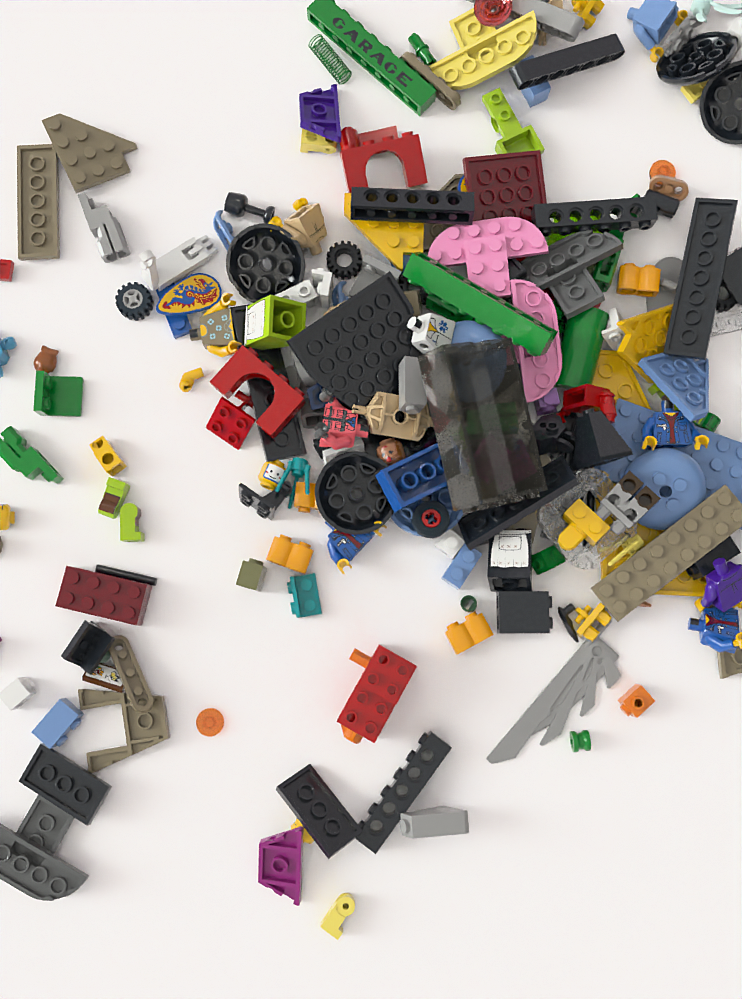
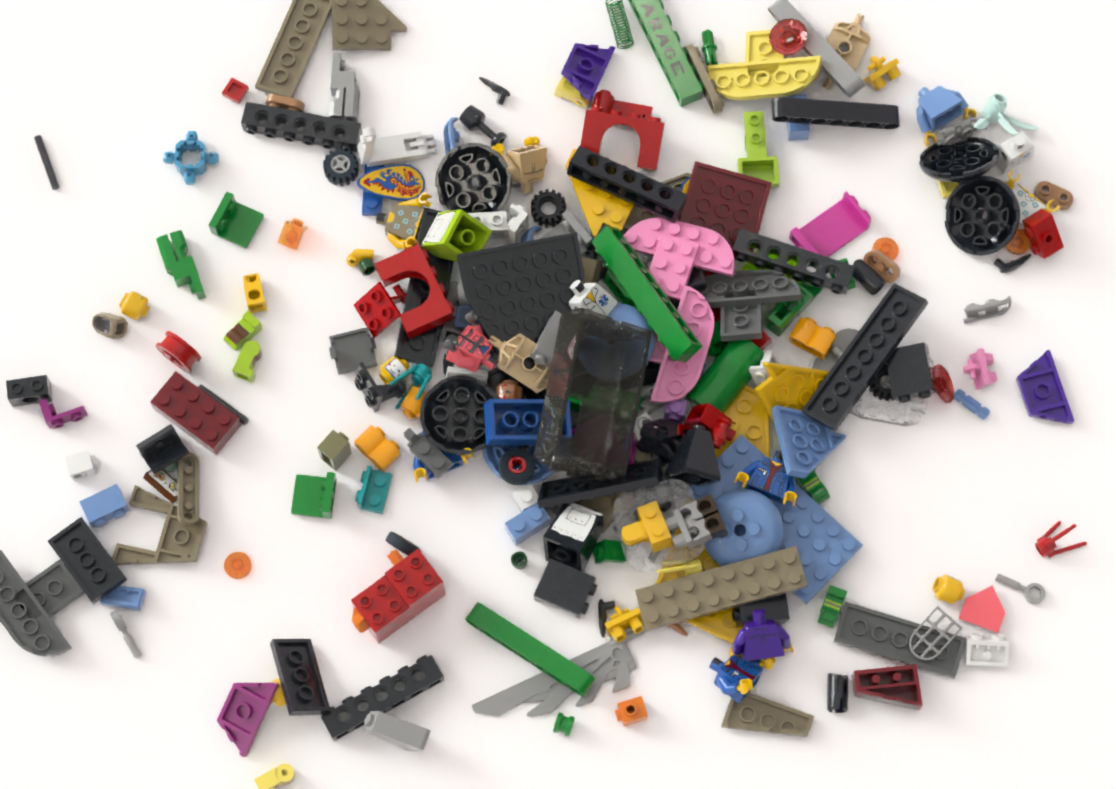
camera: 25 degrees right, 10 degrees down
dark orange animal [33,345,59,374] -> none
light orange brick [444,611,494,655] -> none
none -> medium blue plate [100,585,146,611]
none -> light grey piece [110,610,142,659]
none -> red wheel [155,331,202,373]
none -> black brick [241,102,363,152]
none -> medium nougat plate [265,94,305,112]
none -> clear orange bracket [277,218,308,250]
none -> green bracket [291,472,337,519]
none -> dark grey piece [329,327,378,375]
none -> dark green hinge [359,258,376,276]
none -> black bush [385,531,421,556]
none -> dark grey hinge [403,428,453,479]
none -> green beam [465,602,596,697]
none -> black bar [479,77,510,105]
none -> dark pink panel [789,191,871,268]

